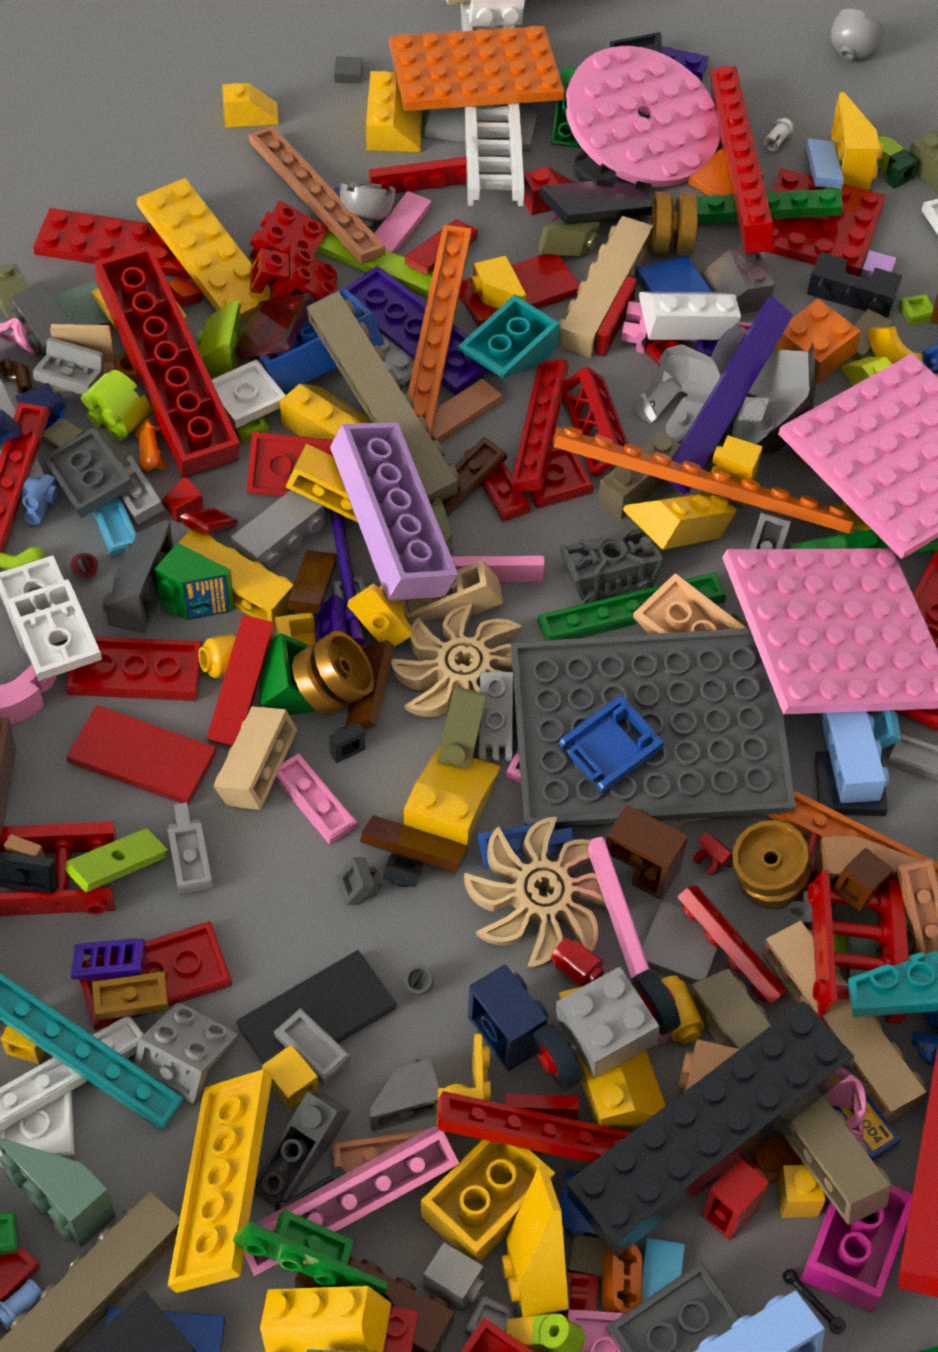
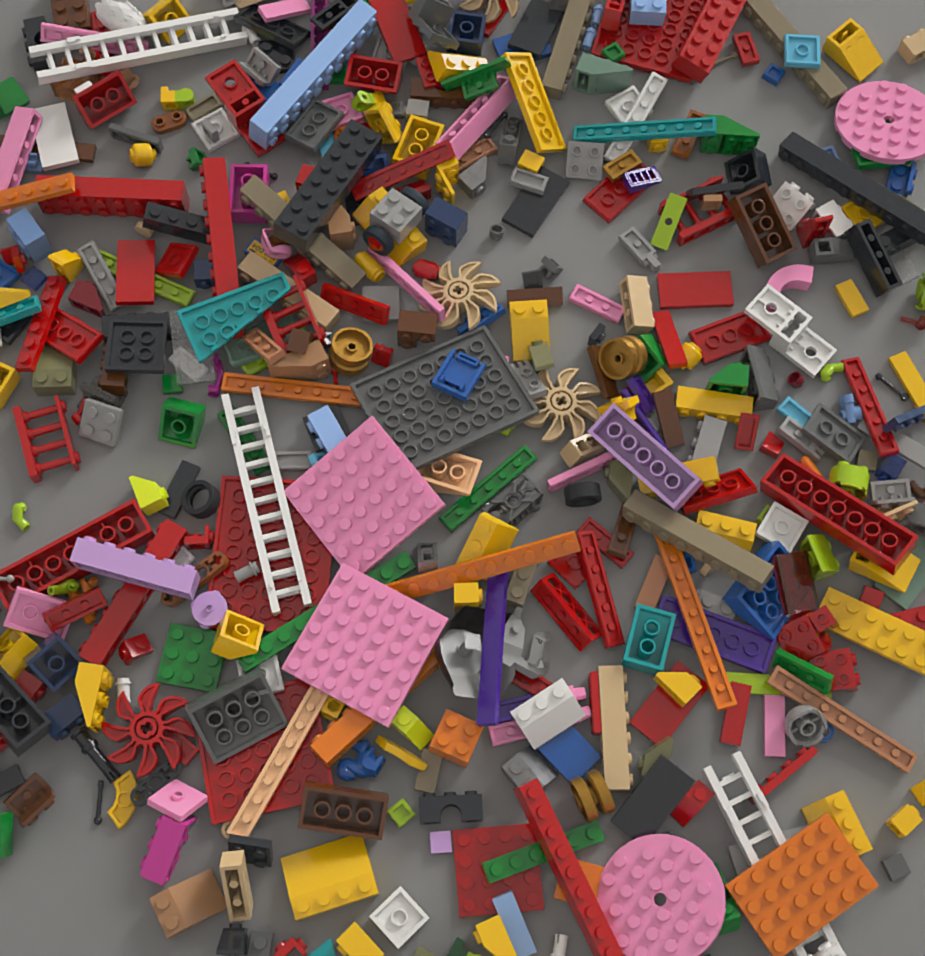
camera: 155 degrees right, 15 degrees up
none -> black tyre [564,481,602,507]
none -> green plate [773,648,834,695]
none -> yellow brick [885,804,923,839]

